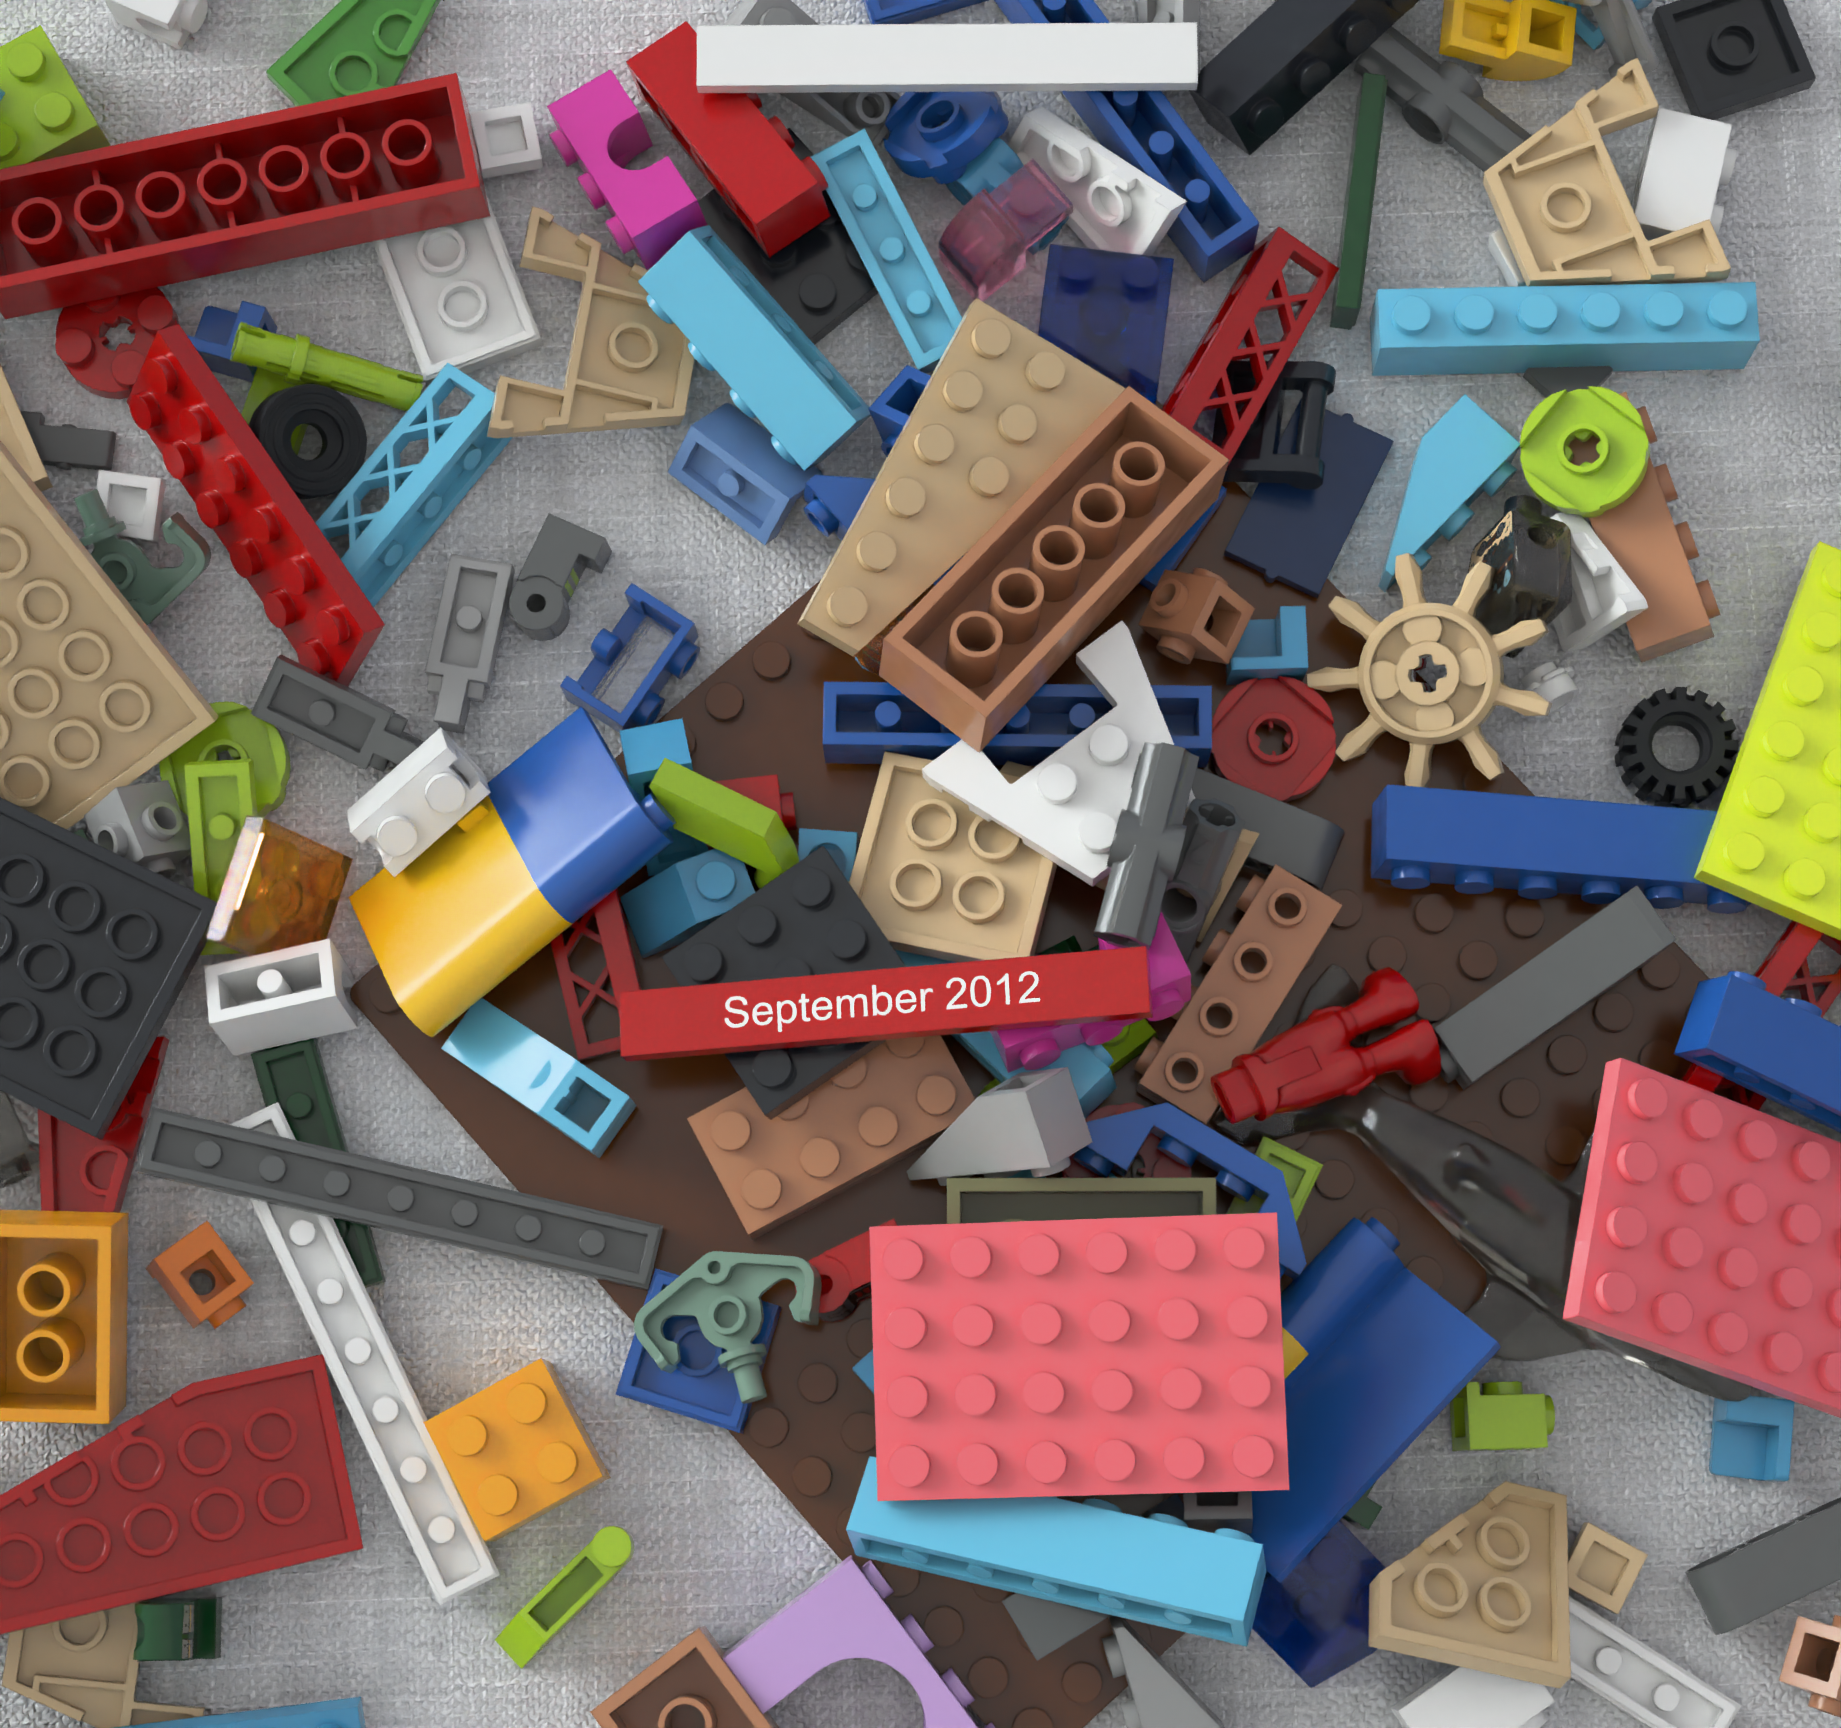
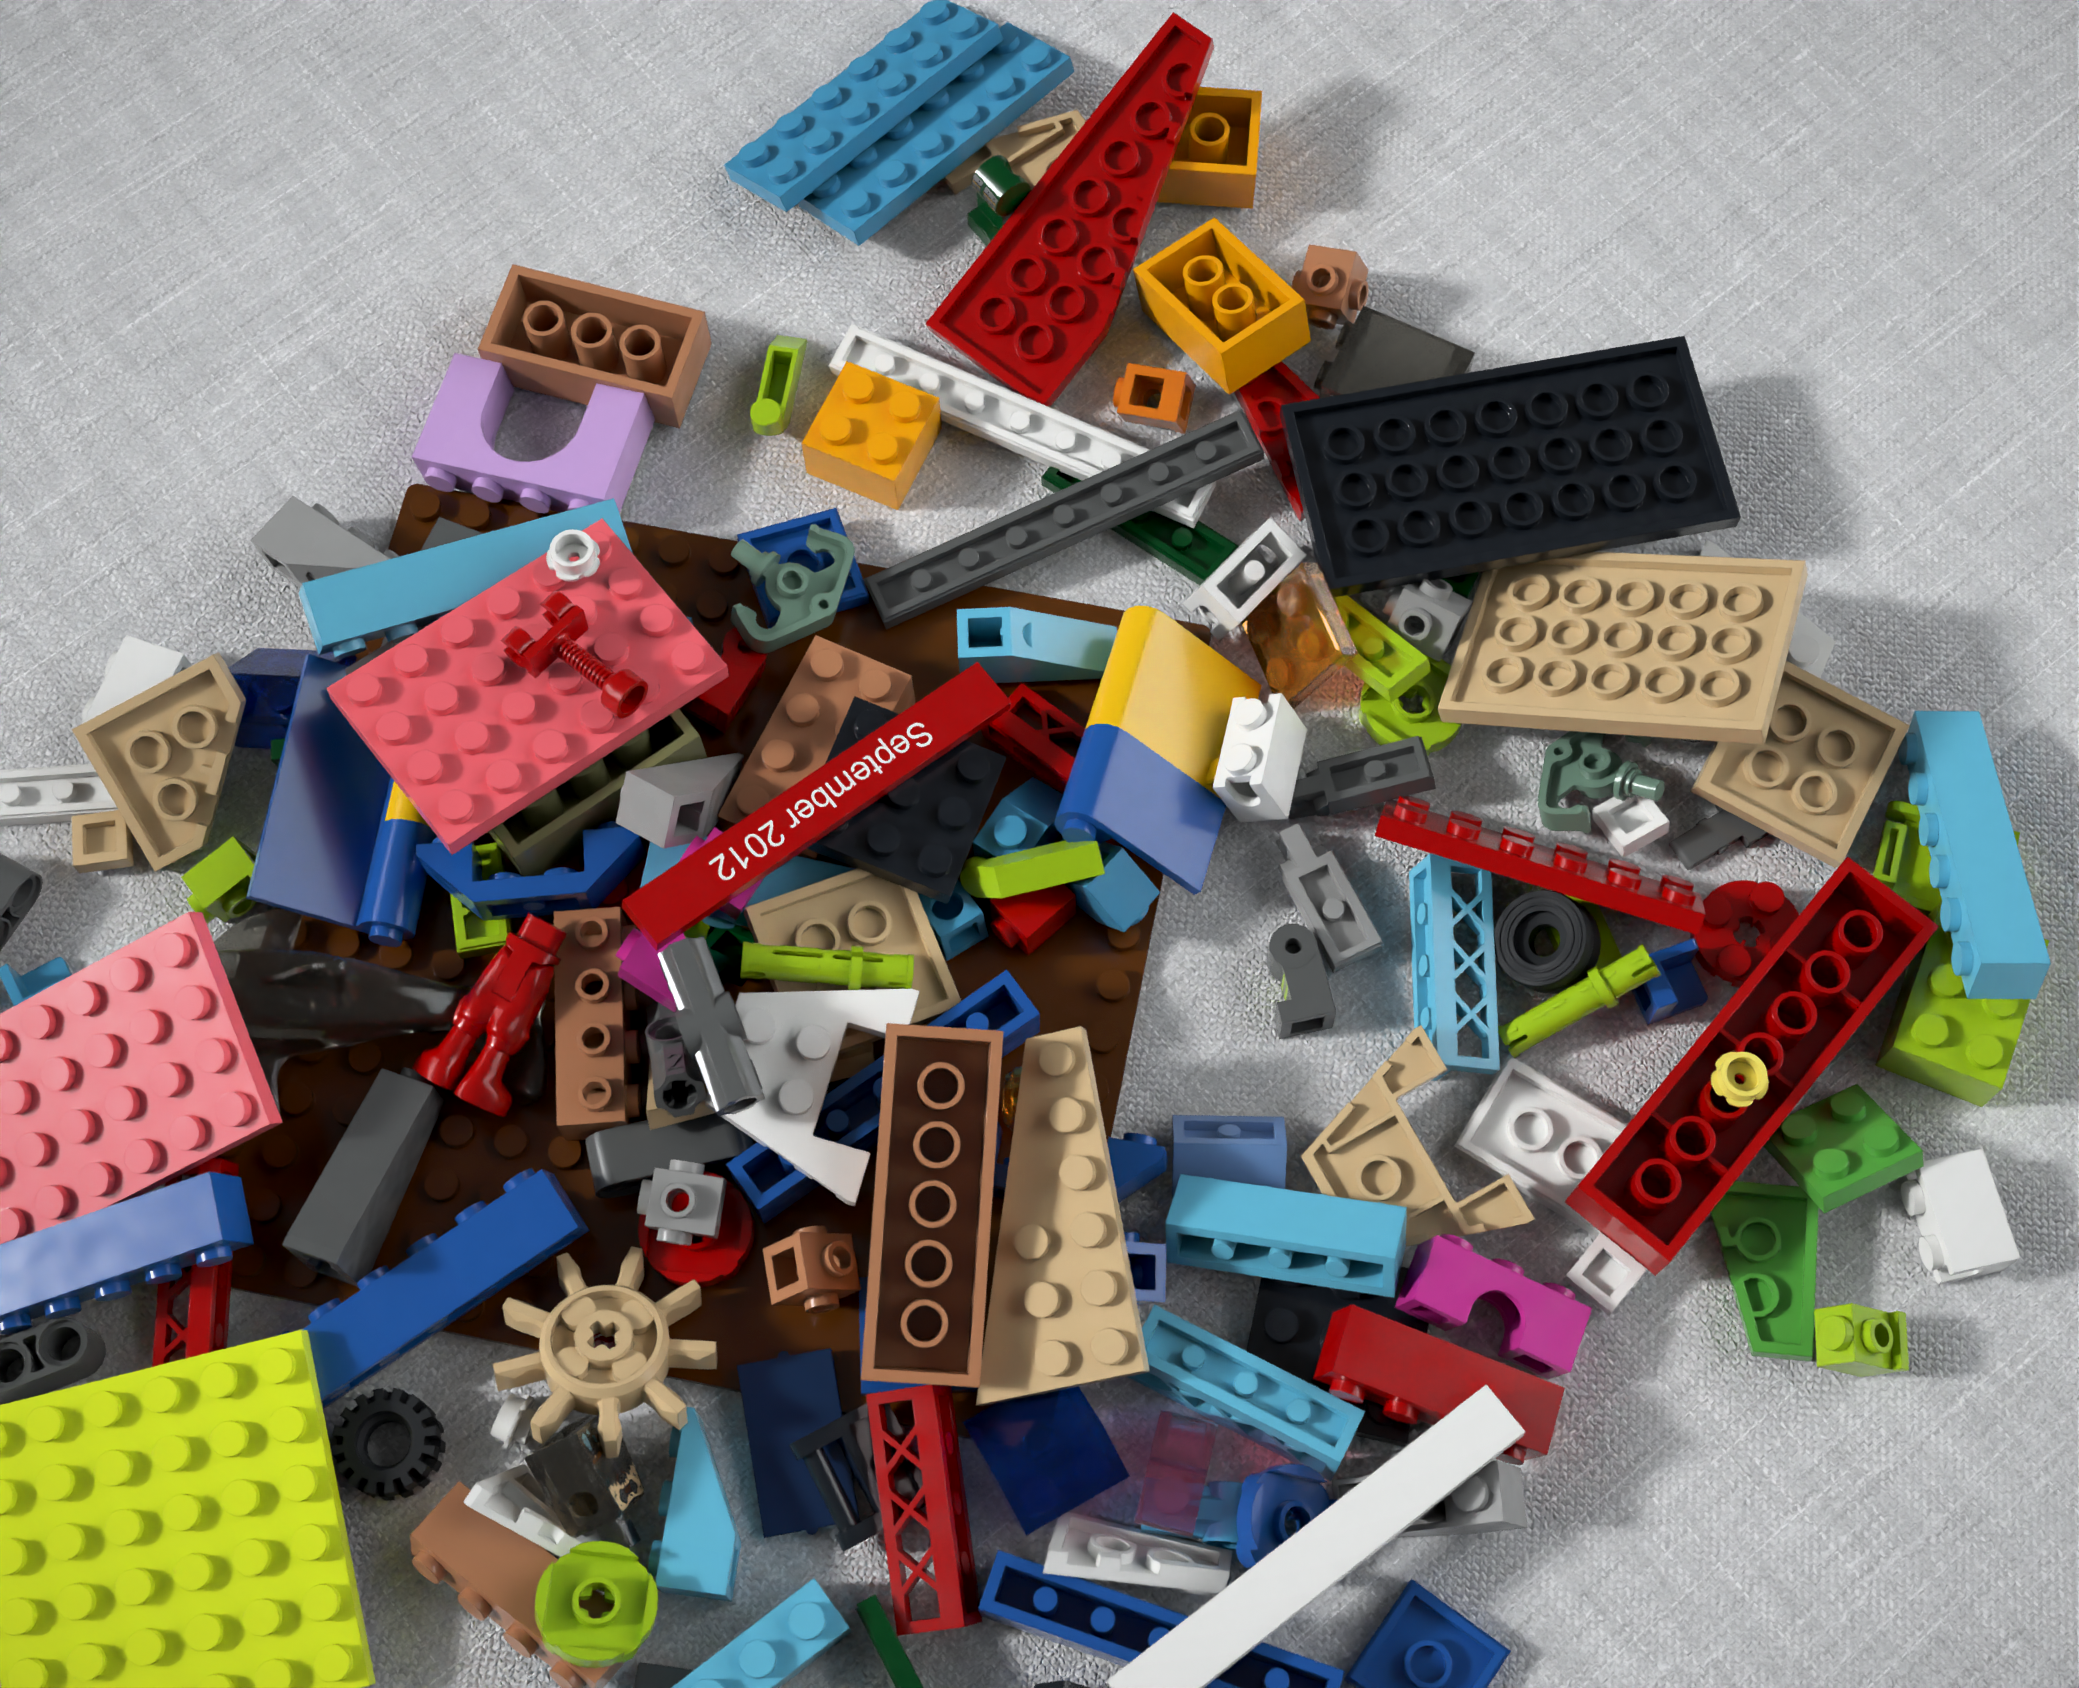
camera: 140 degrees right, 10 degrees down
blue window [560,583,700,733] -> none
dark azure panel [1226,606,1308,685] -> none
none -> red bar [500,591,648,718]
none -> white plate [546,529,600,582]
none -> light grey brick [637,1160,727,1246]
none -> lime pin [740,942,914,990]
none -> light yellow plate [1711,1052,1769,1107]
none -> bright green plate [1763,1084,1924,1213]

